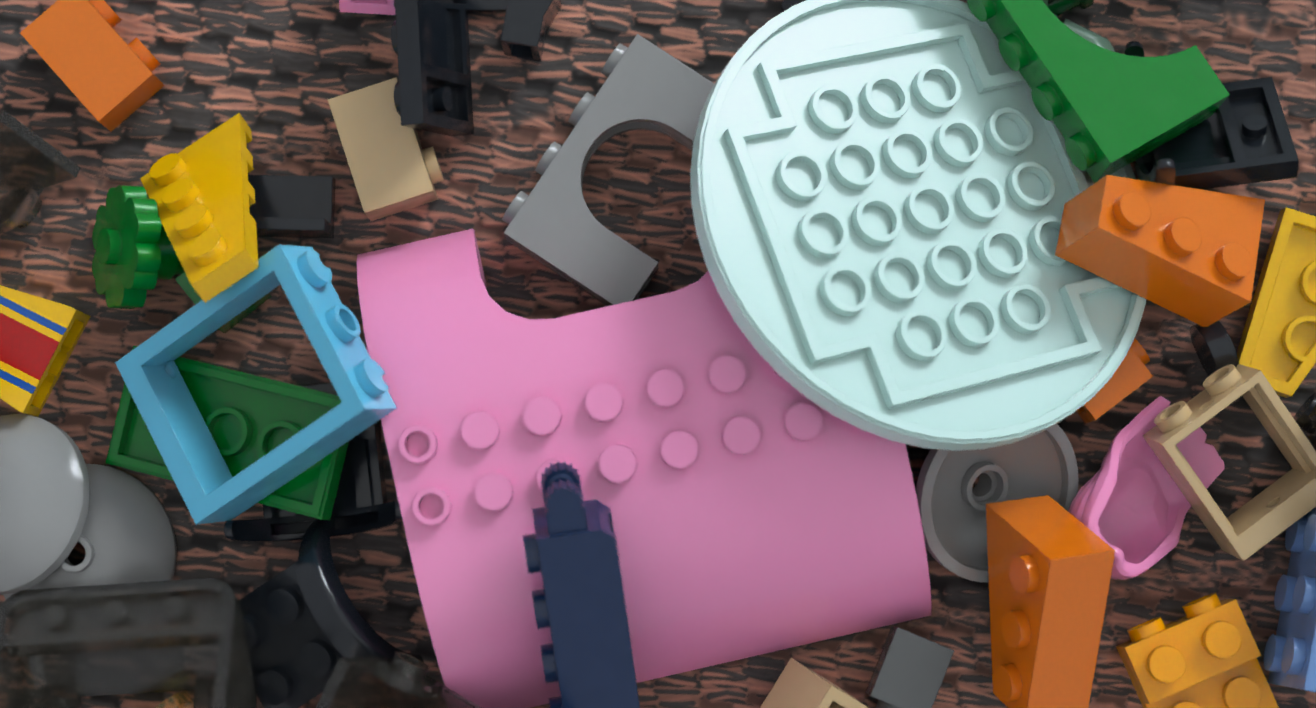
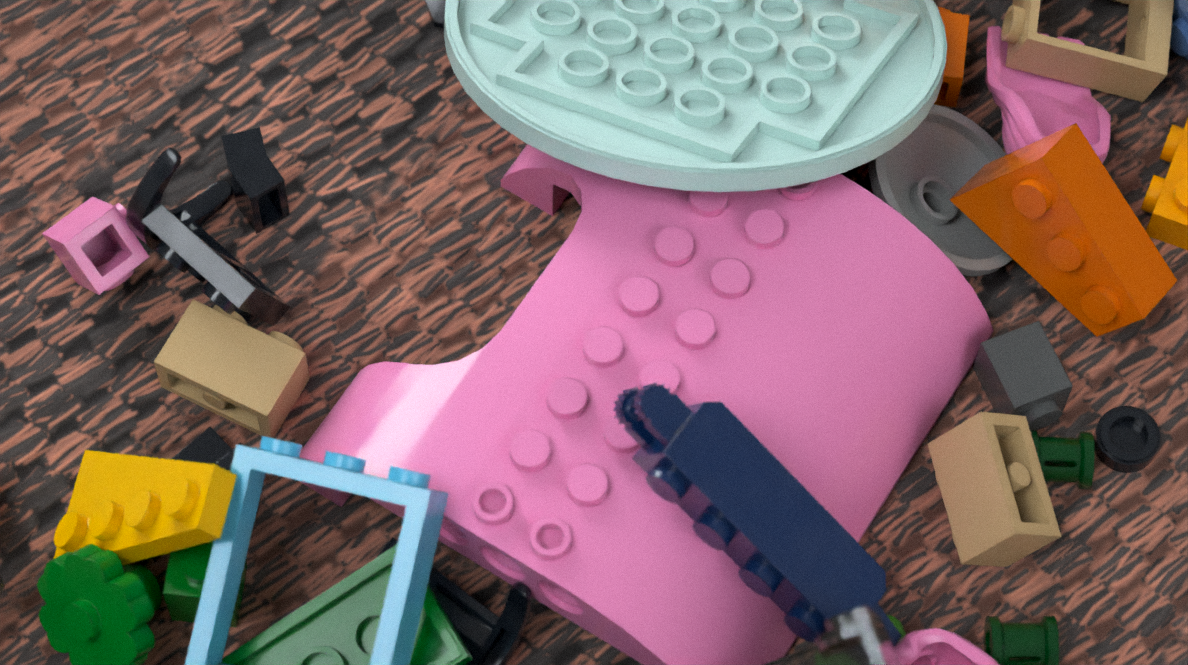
camera: 45 degrees left, 20 degrees down
light grey arch [502,34,714,306] -> none

